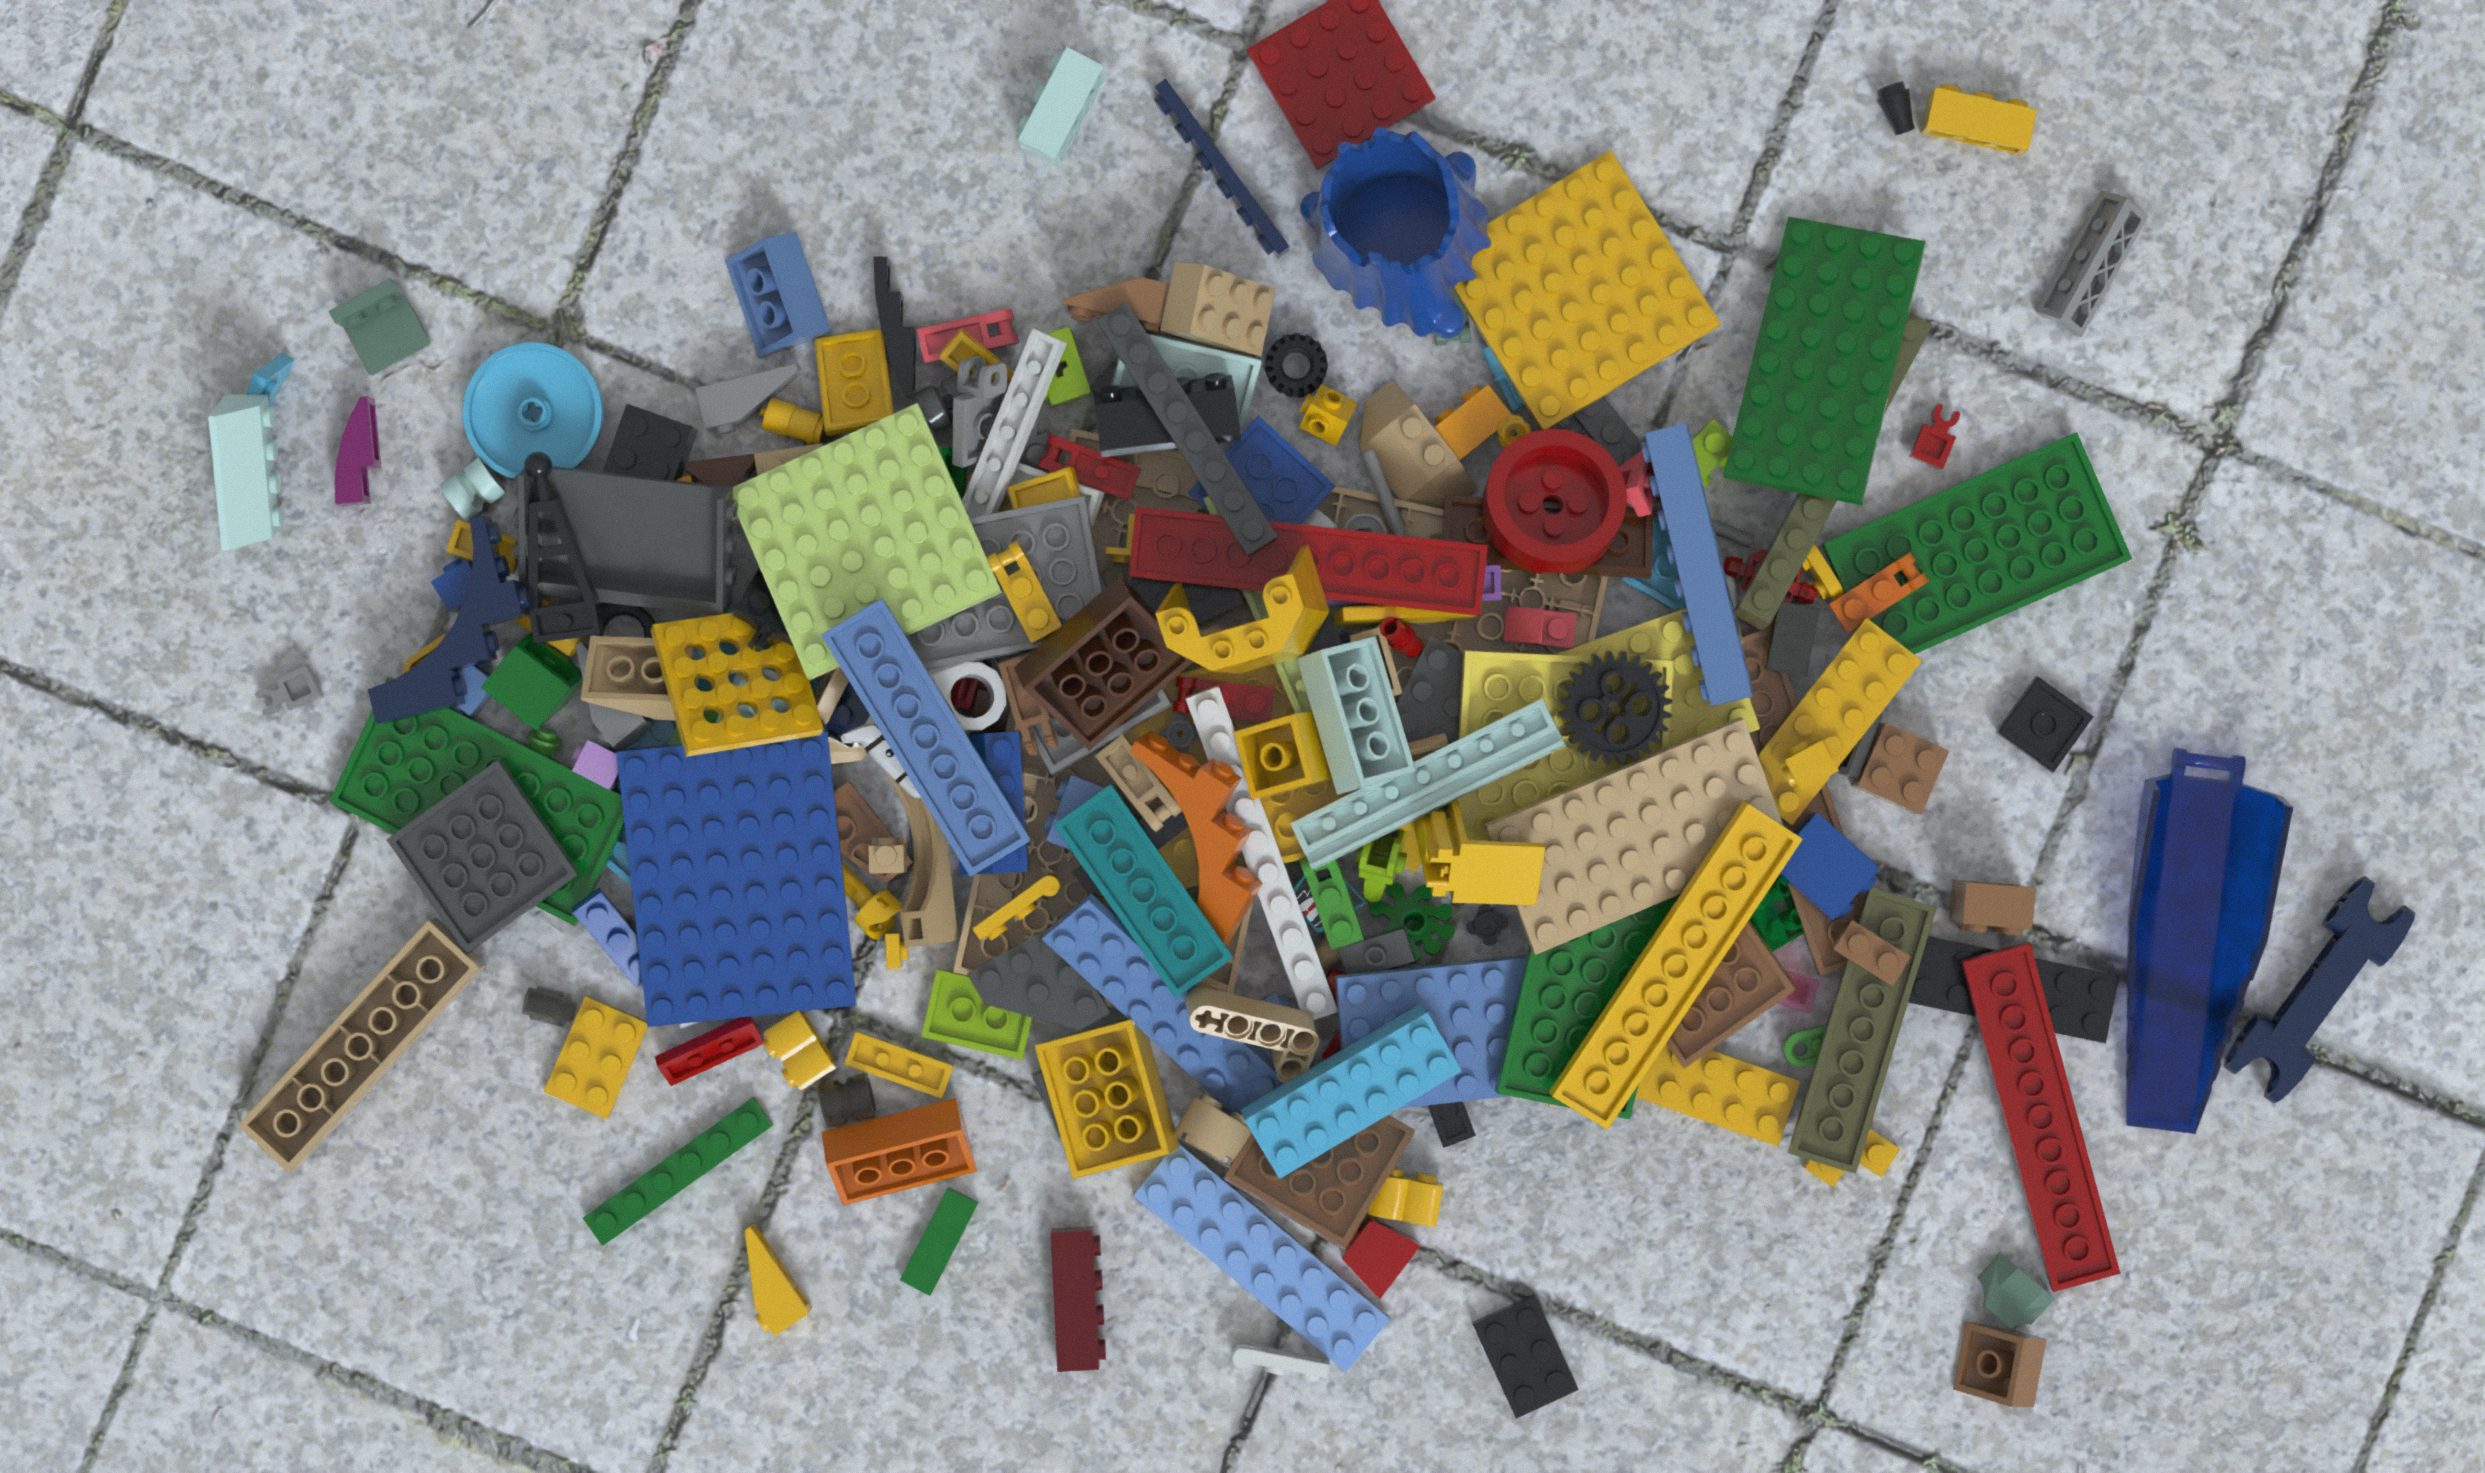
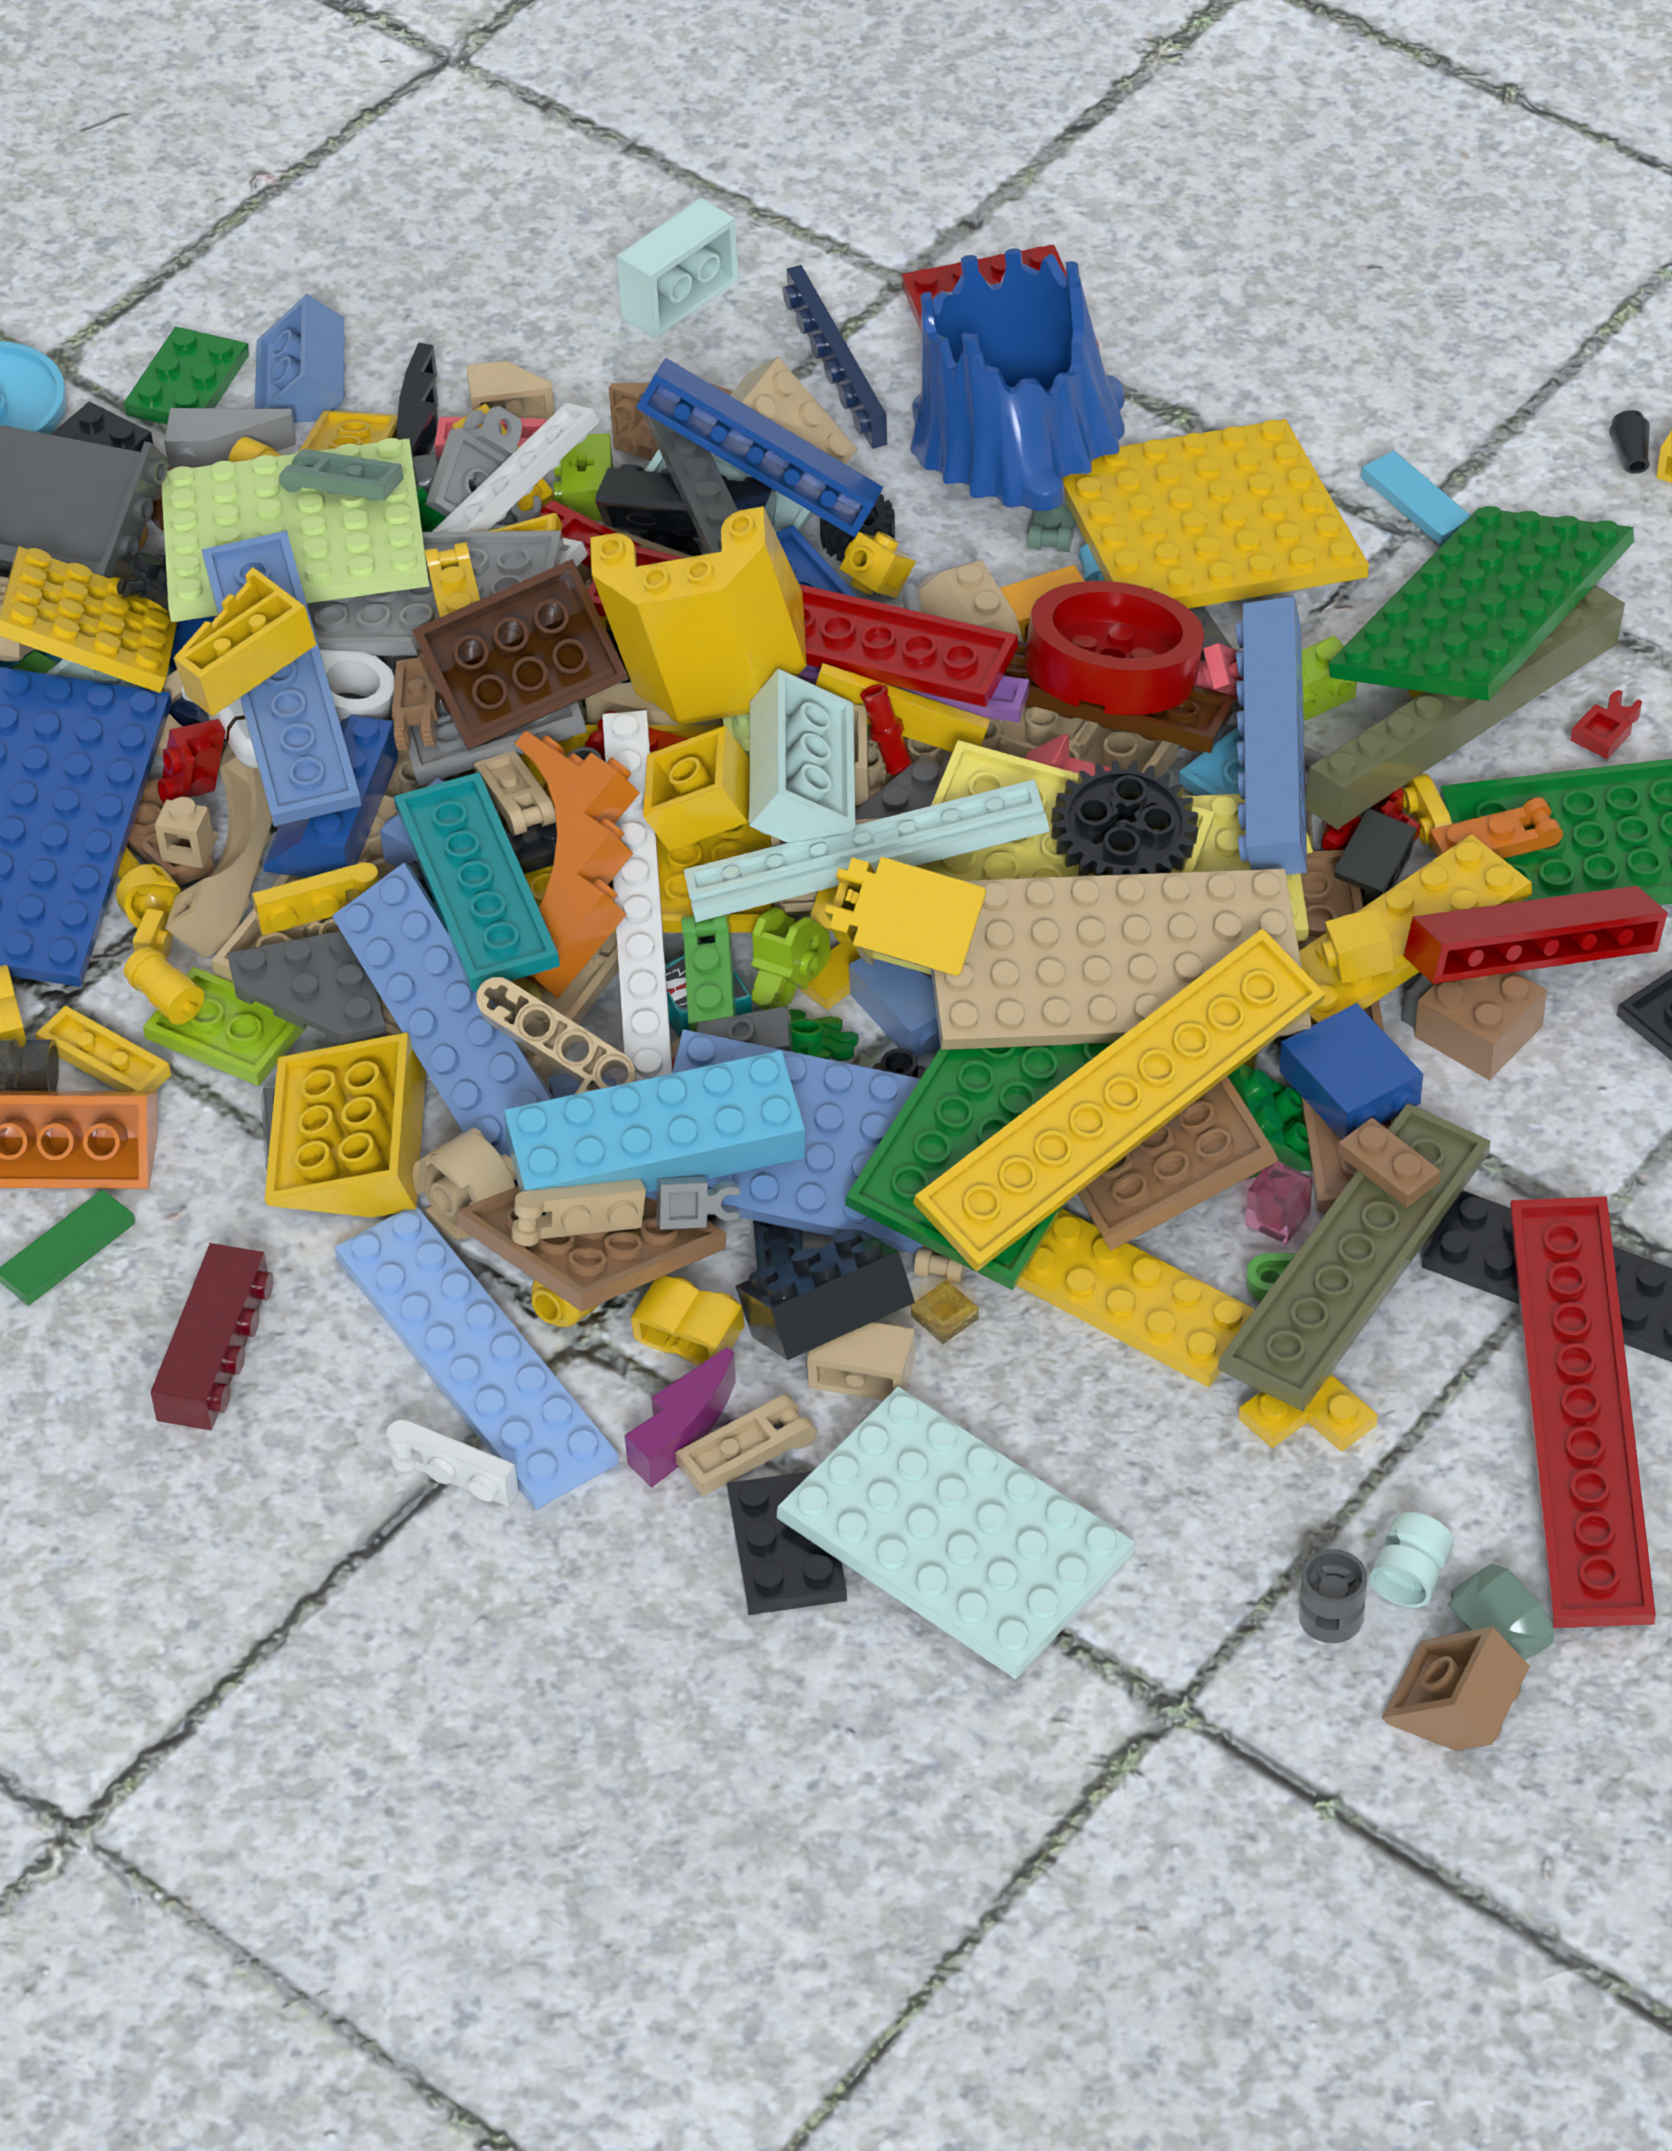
camera: 20 degrees right, 40 degrees down
red torso [1340,1216,1420,1299] -> none
medium nougat brick [1949,879,2036,935] -> none
none -> yellow piece [123,947,205,1025]
none -> green plate [124,326,249,425]
none -> red bracket [157,719,225,804]
none -> yellow wedge [174,567,317,717]
none -> sand green plate [279,449,404,501]
none -> tan slope [466,361,555,419]
none -> tan plate [511,1179,646,1246]
none -> magenta slope [624,1347,736,1488]
none -> blue brick [636,357,883,538]
none -> light grey plate [656,1176,740,1230]
none -> tan plate [675,1394,818,1497]
none -> black brick [735,1229,915,1360]
none -> light aqua plate [777,1386,1135,1679]
none -> tan slope [807,1322,915,1400]
none -> clear yellow plate [911,1279,979,1345]
none -> dark grey wheel [1299,1549,1367,1643]
none -> medium azure tile [1361,450,1471,546]
none -> light aqua wheel [1369,1512,1454,1608]
none -> red brick [1403,886,1668,984]

